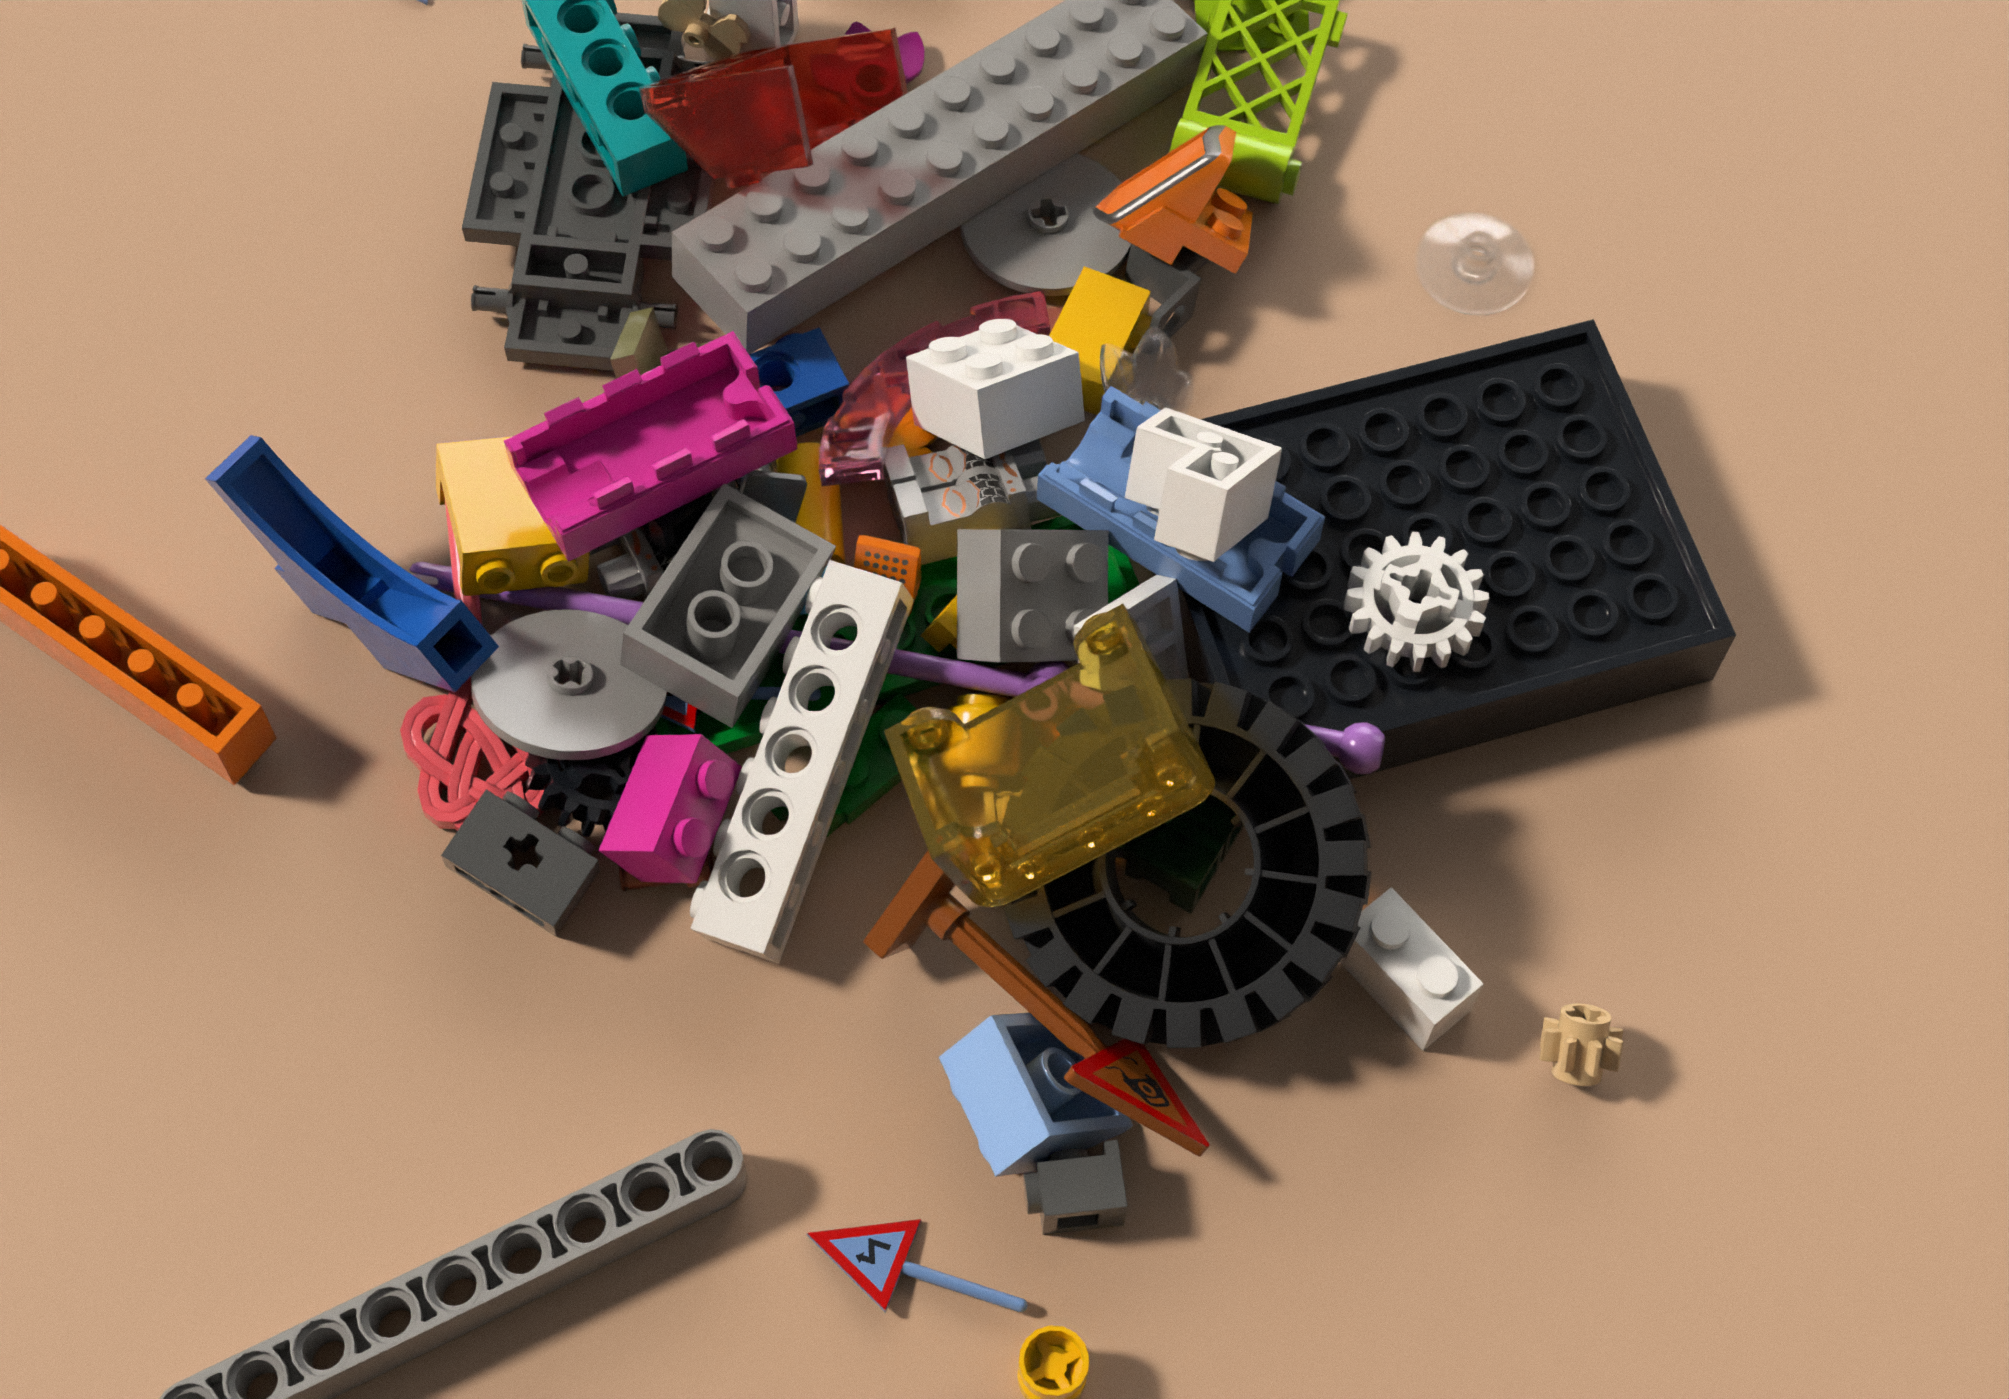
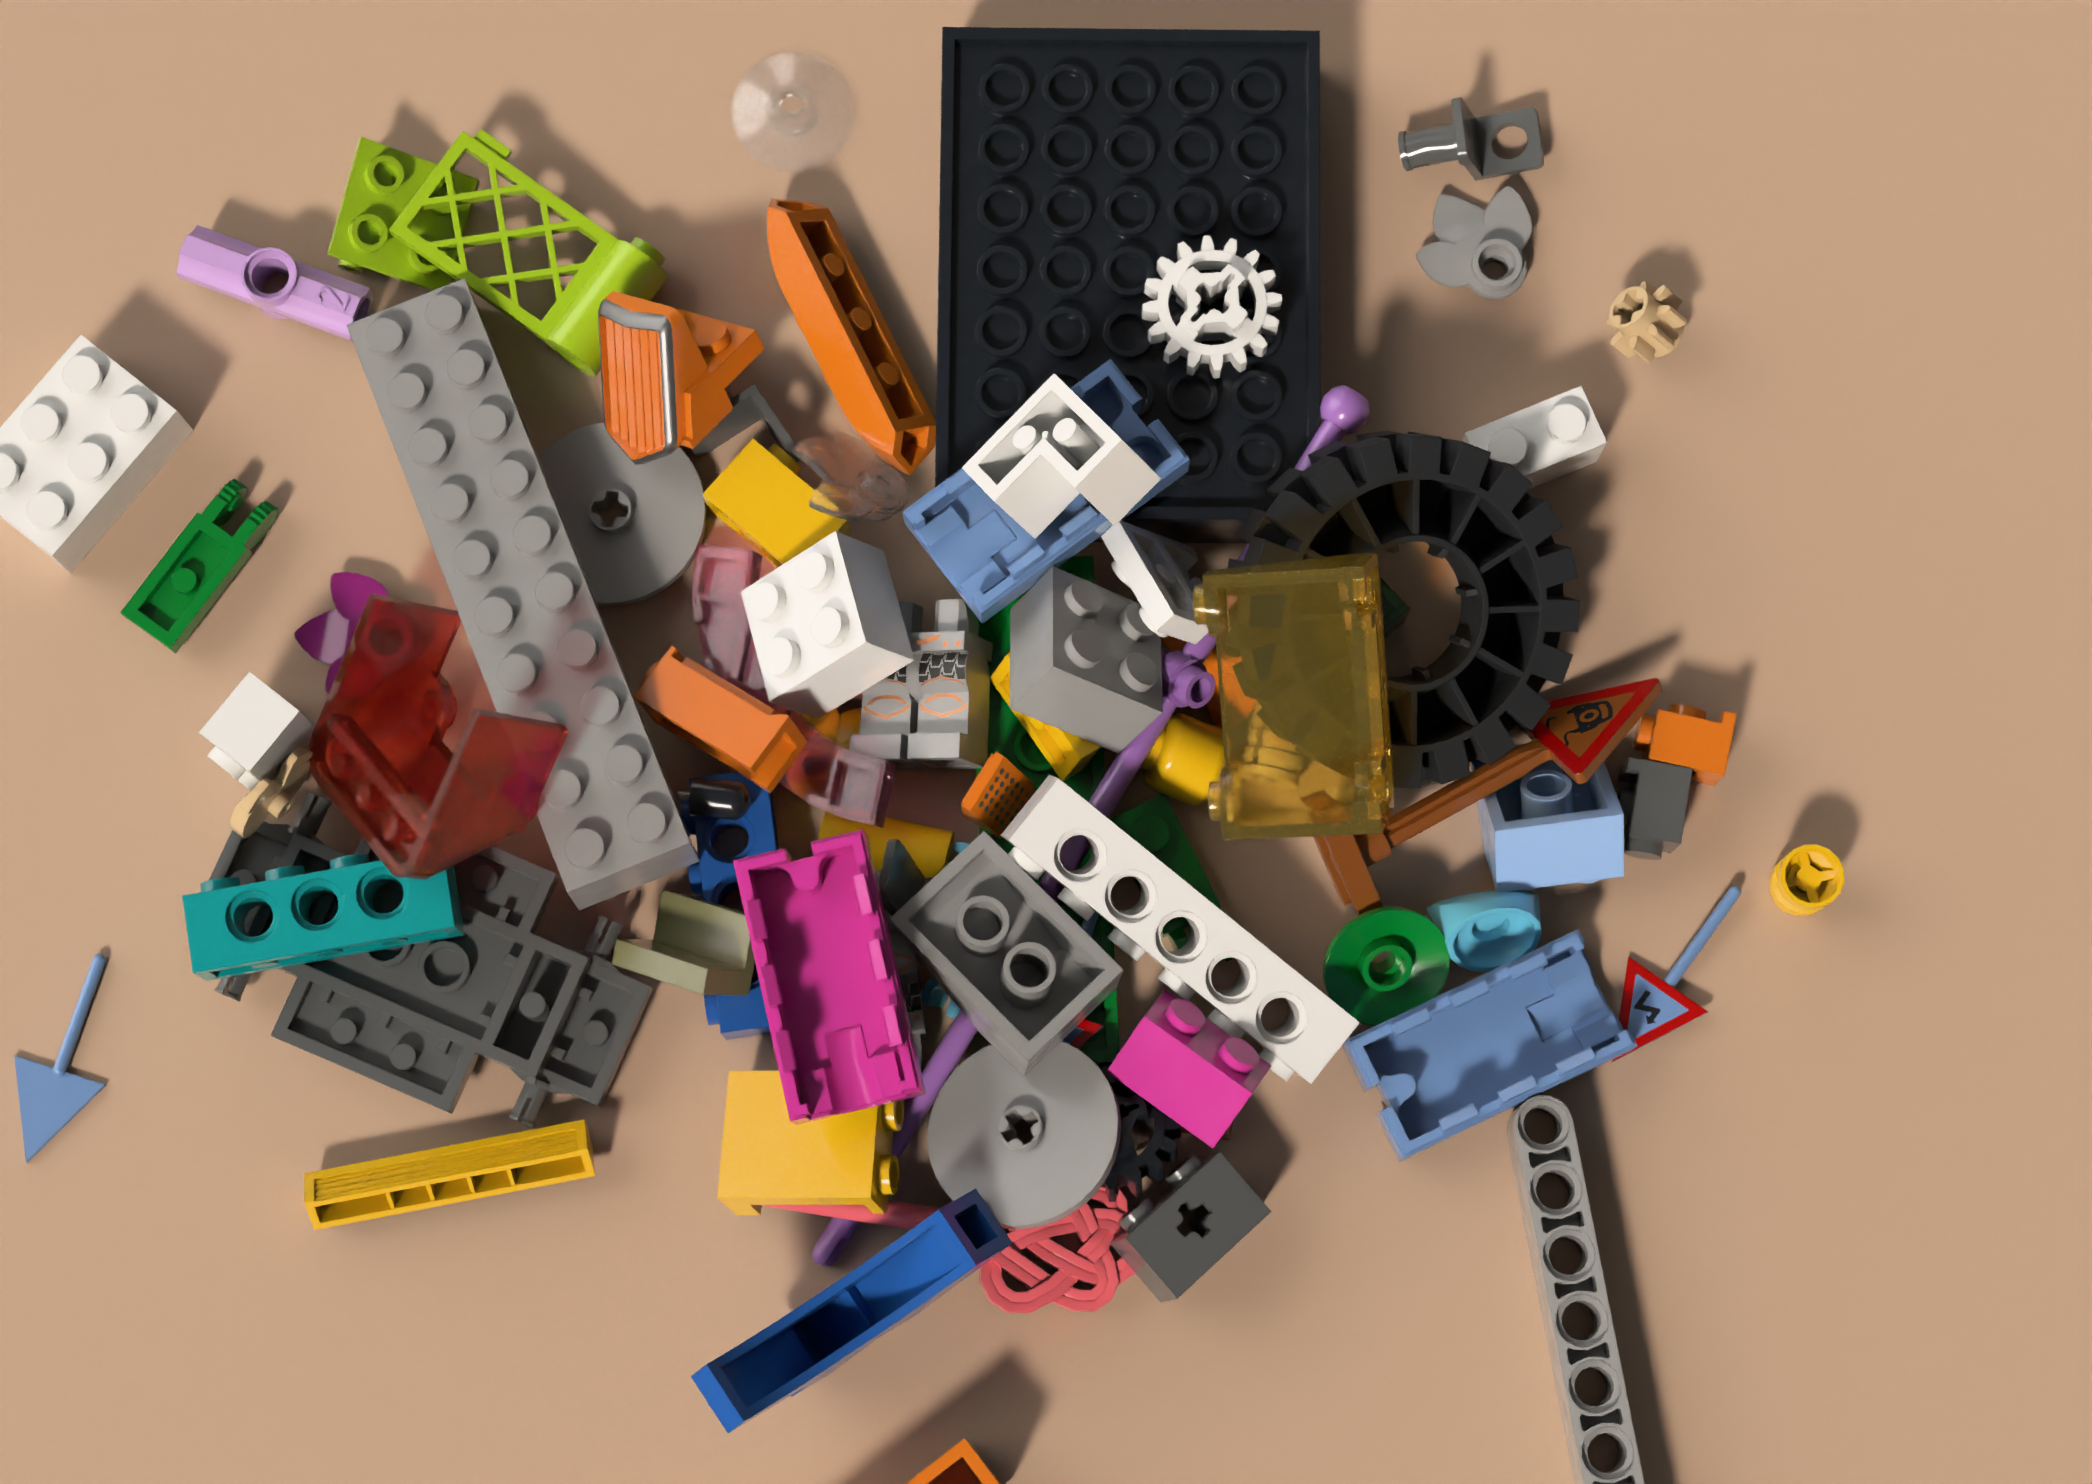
camera: 70 degrees left, 15 degrees up
none -> yellow piece [304,1119,595,1230]
none -> orange window [634,646,808,793]
none -> black piece [678,777,751,820]
none -> orange brick [767,198,936,475]
none -> green dish [1323,906,1450,1026]
none -> medium blue piece [1342,929,1637,1162]
none -> dark grey bracket [1398,97,1544,181]
none -> light grey plate [1416,186,1532,300]
none -> medium azure piece [1426,890,1542,972]
none -> orange brick [1633,704,1737,786]

